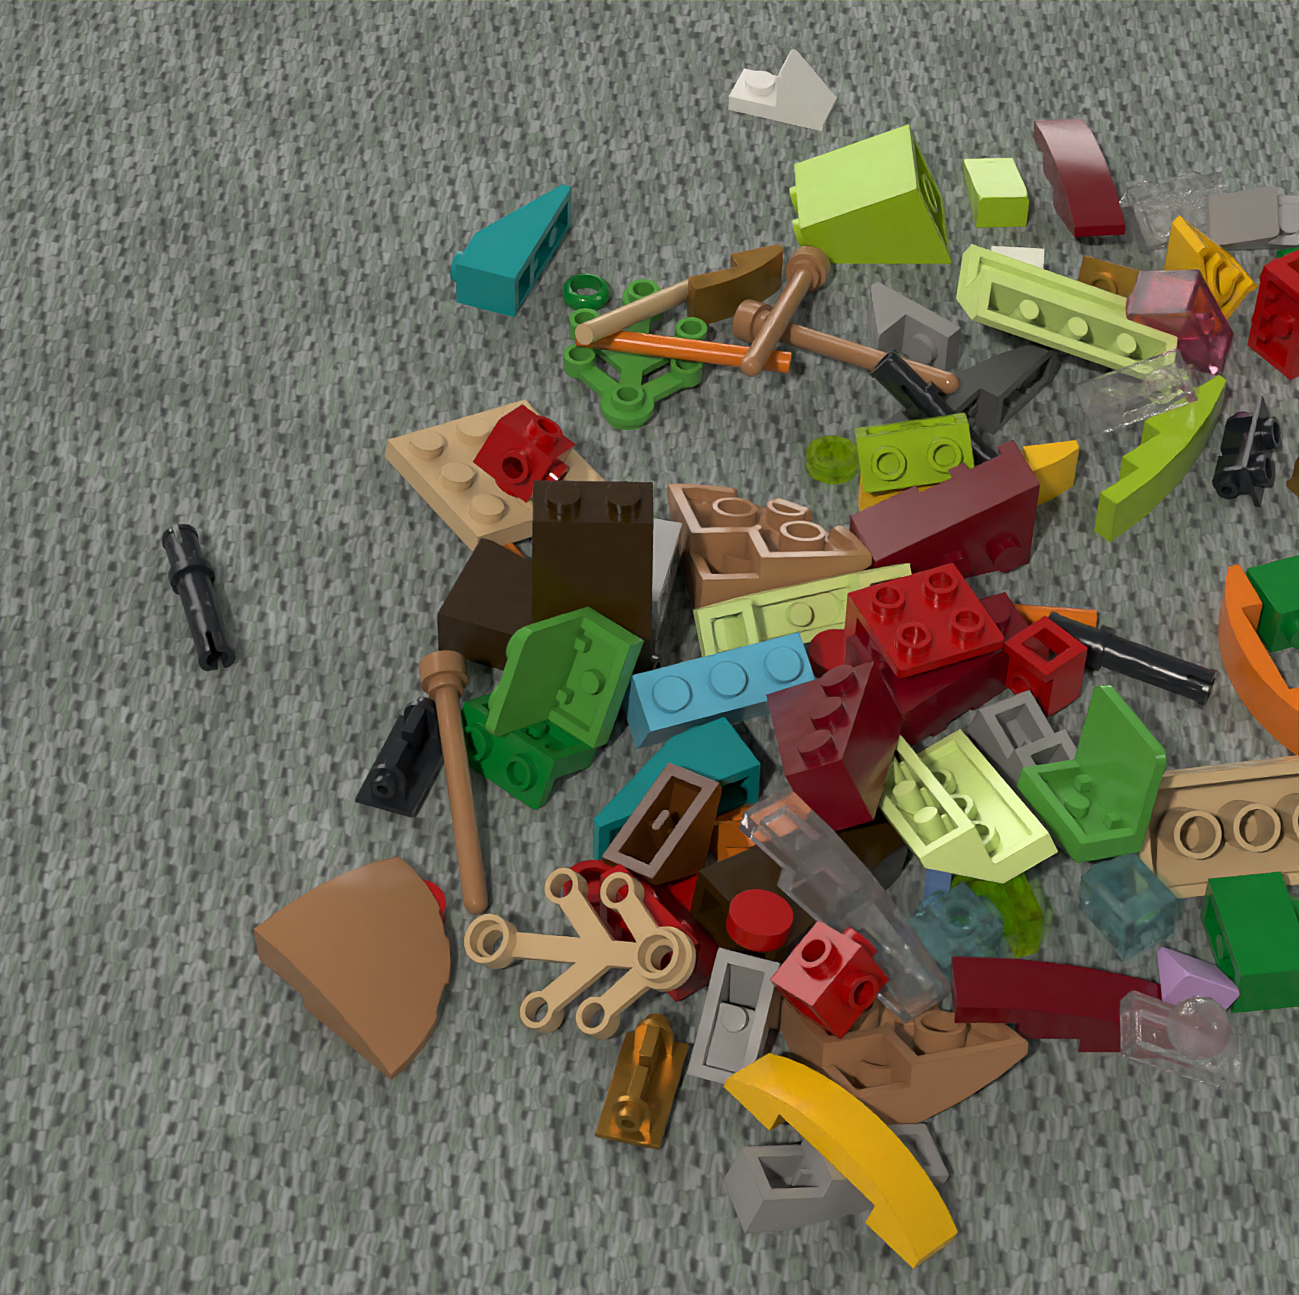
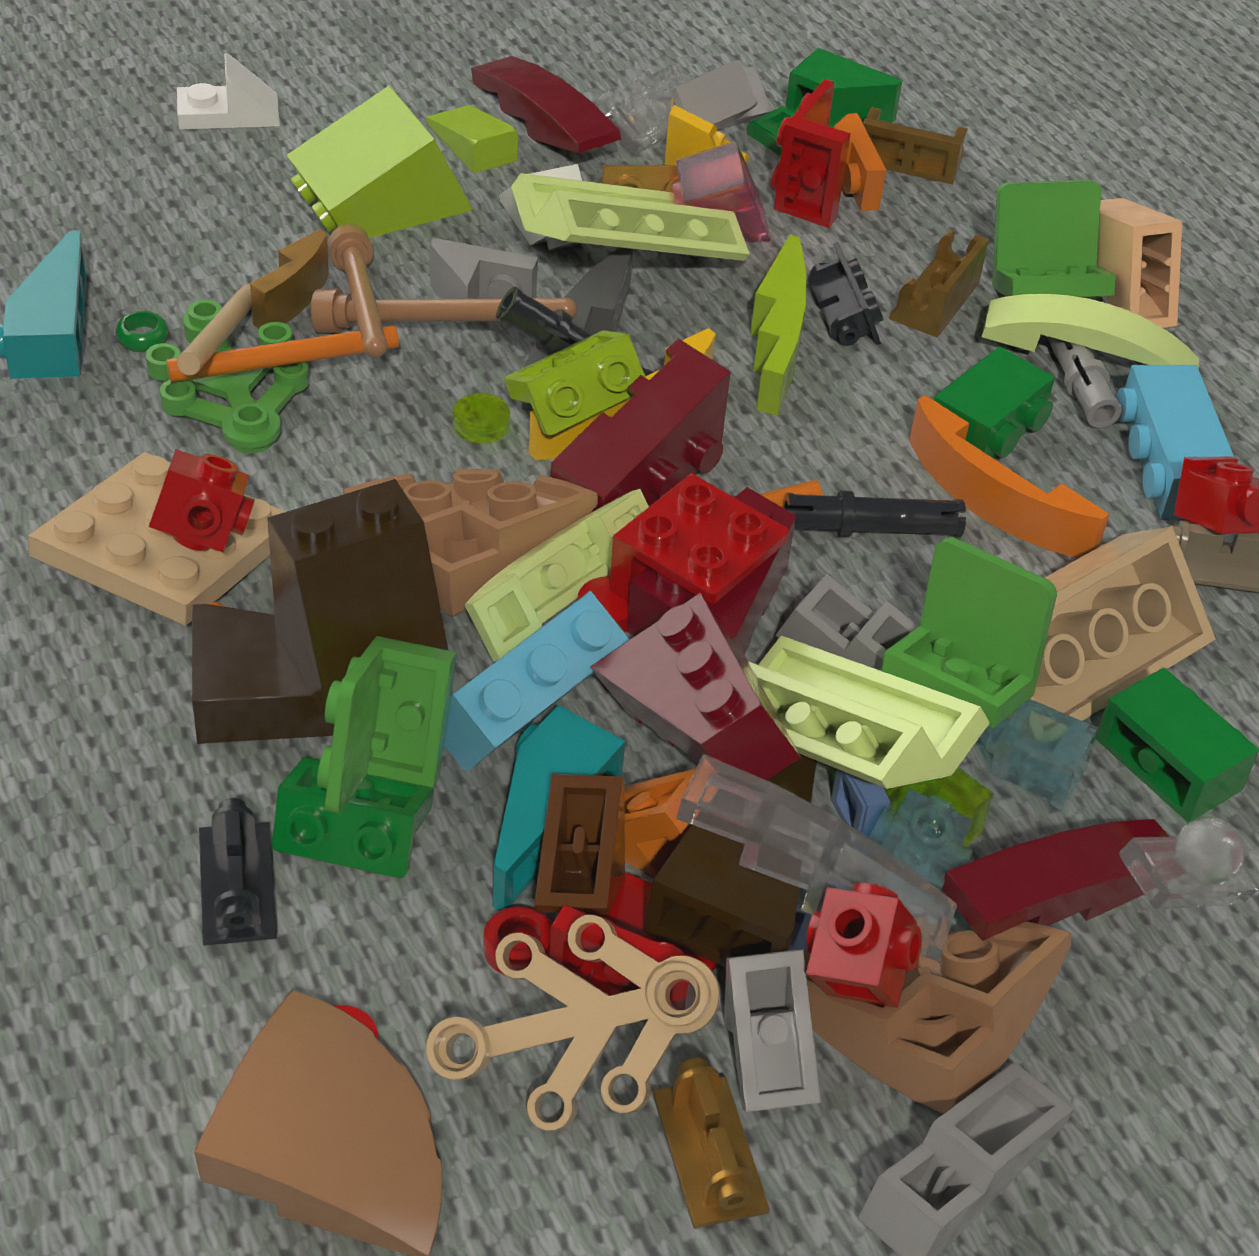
camera: 30 degrees left, 0 degrees up
medium nougat piece [418,650,488,915] -> none
yellow slope [723,1053,958,1269] -> none
red tile [726,889,793,952] -> none
red brick [1003,616,1088,718] -> none
clear bracket [1076,349,1200,437] -> none
lavender slope [1157,947,1240,1019] -> none

